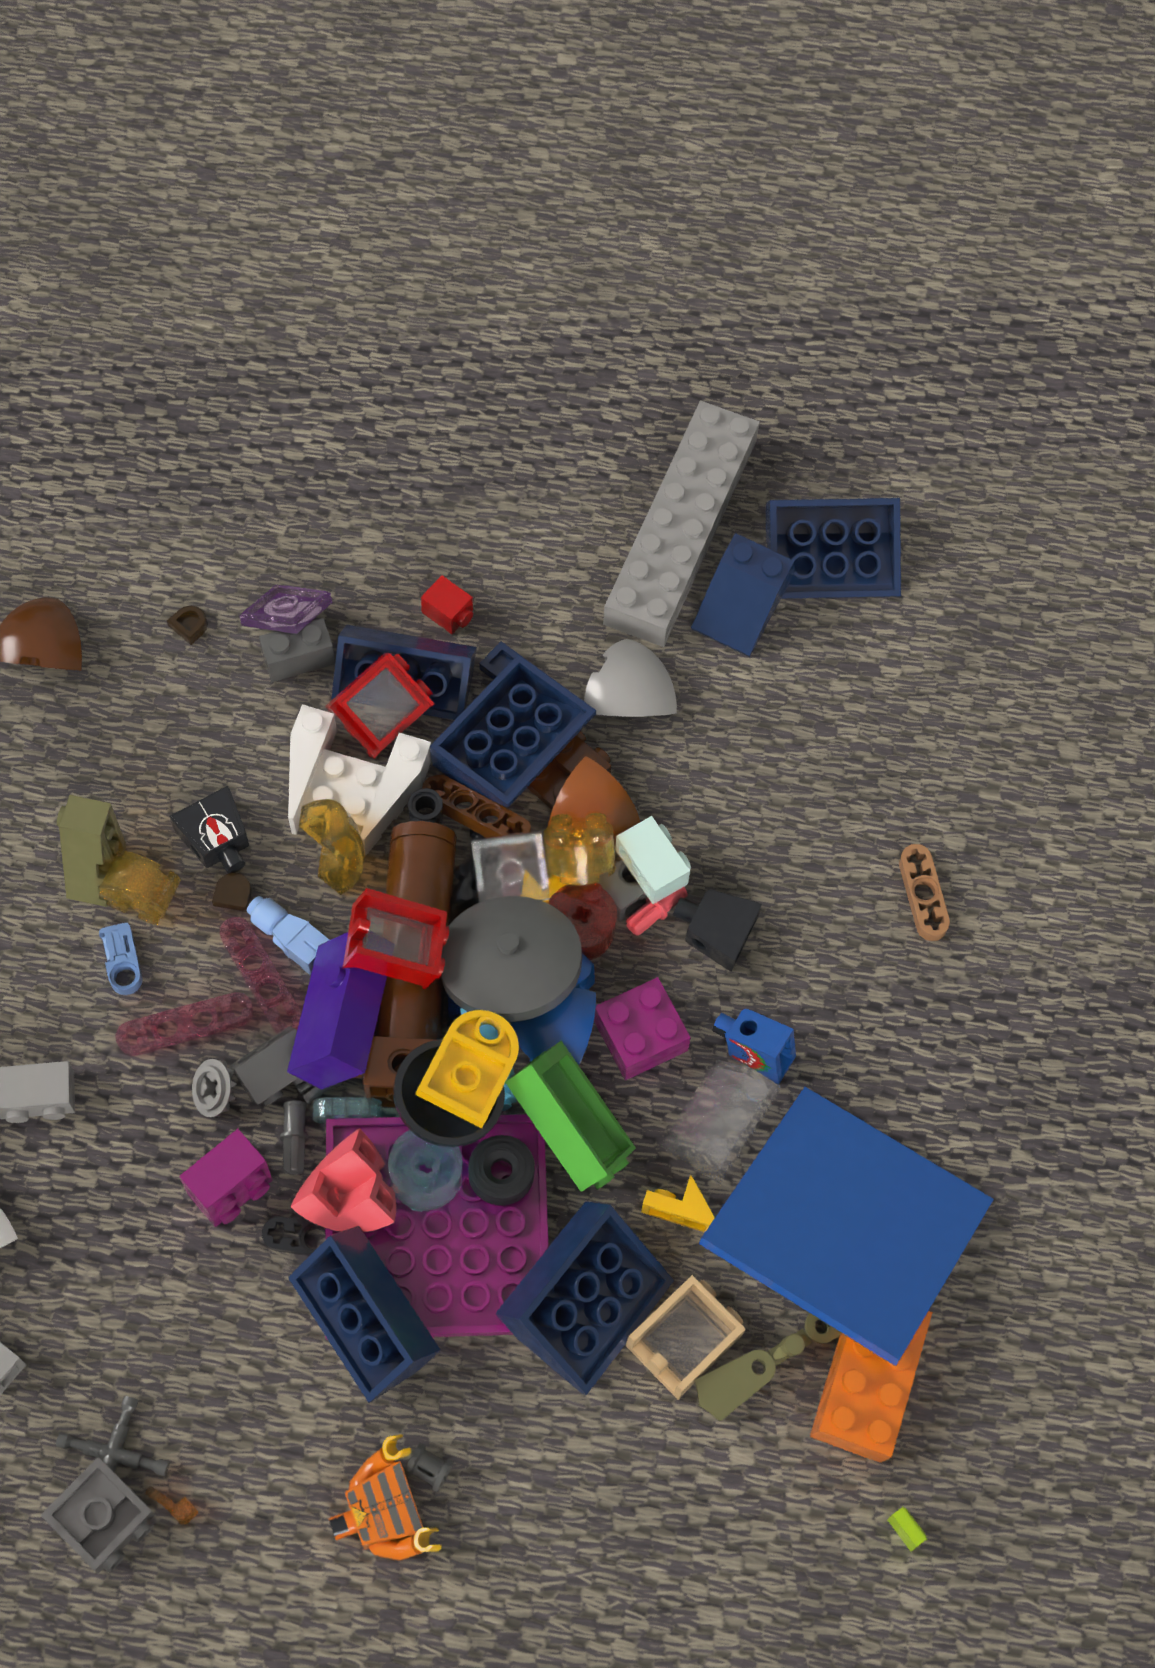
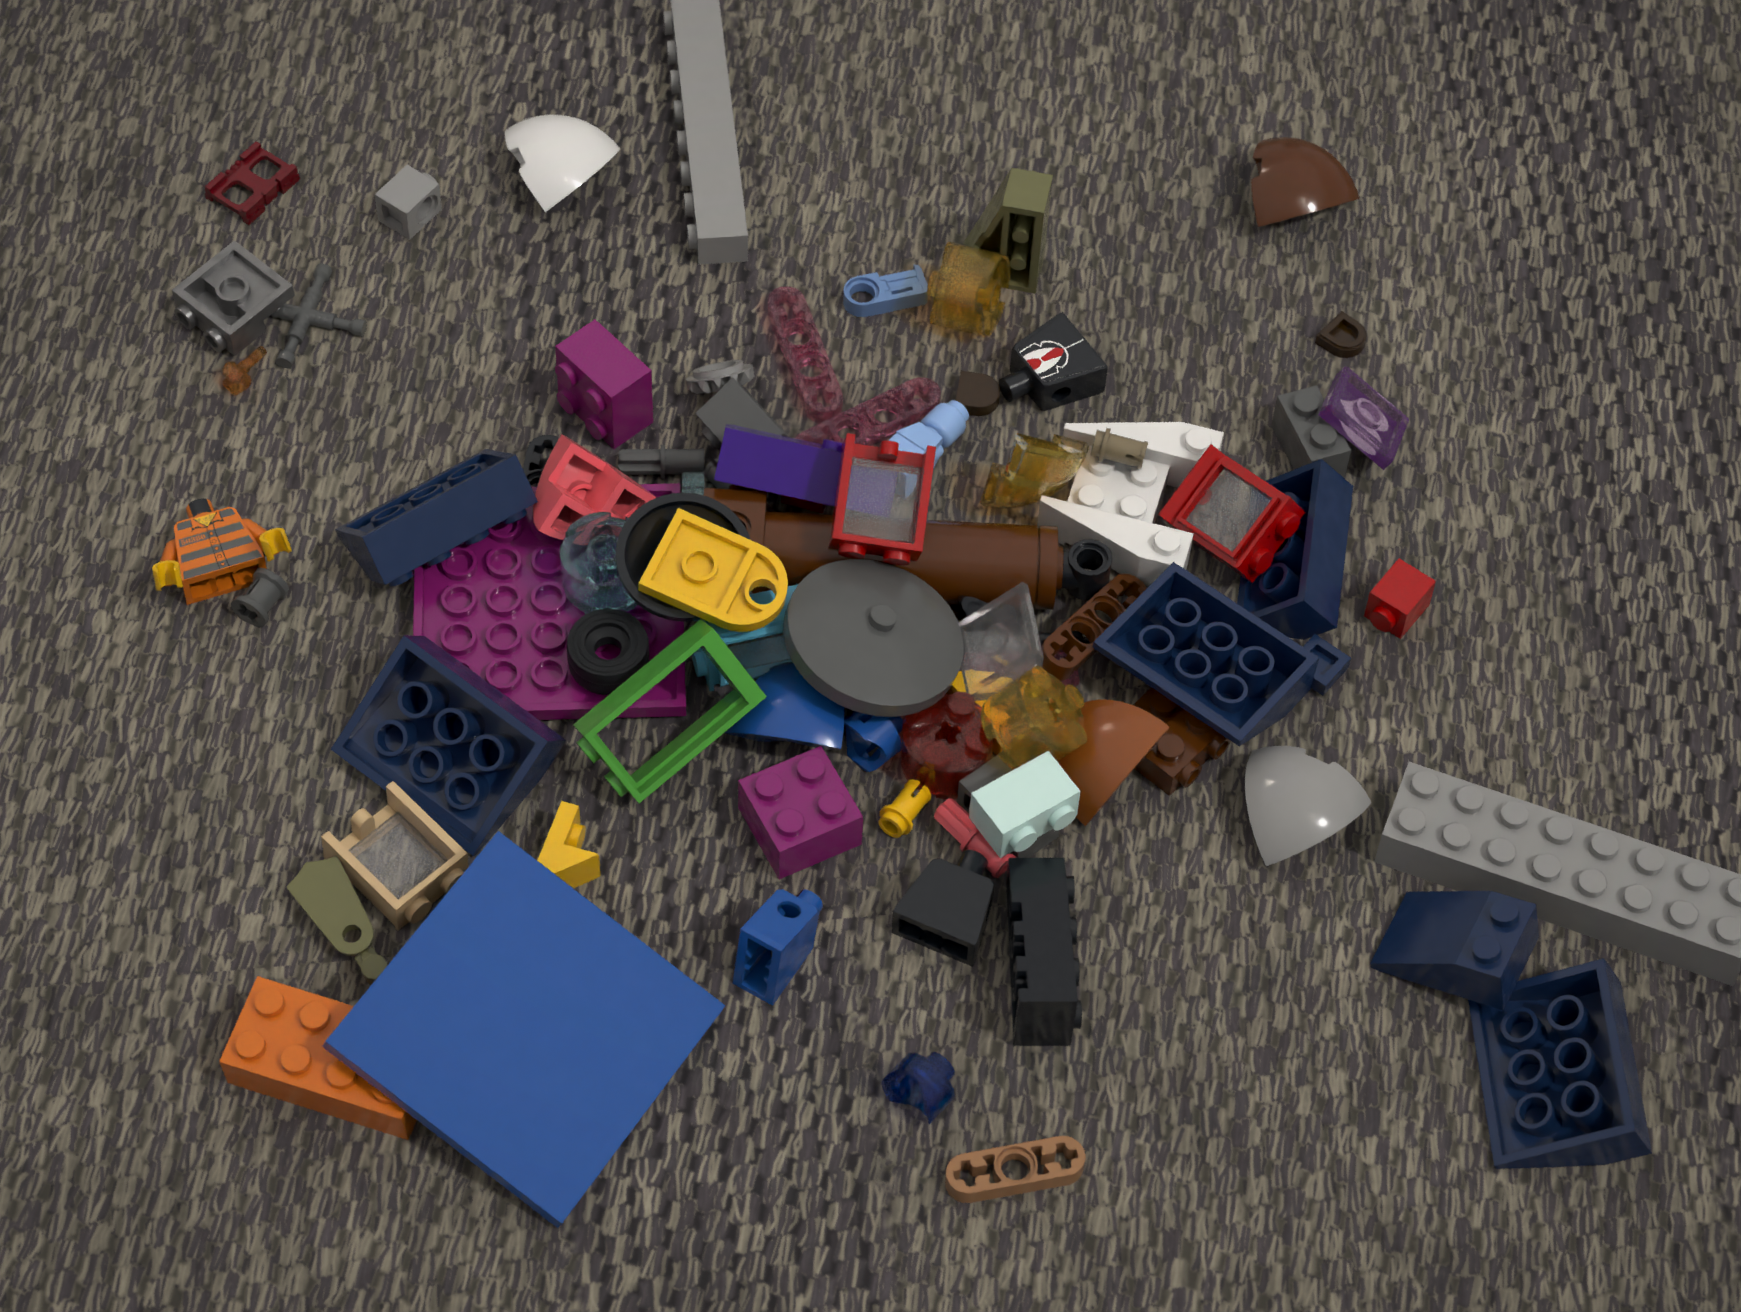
camera: 90 degrees right, 10 degrees down
clear slope [659,1060,781,1186] -> none
lime tile [887,1507,927,1551] -> none
none -> yellow pin [878,779,932,838]
none -> clear blue piece [881,1052,955,1124]
none -> black wedge [1006,858,1082,1046]
none -> dark tan pin [1090,428,1148,469]

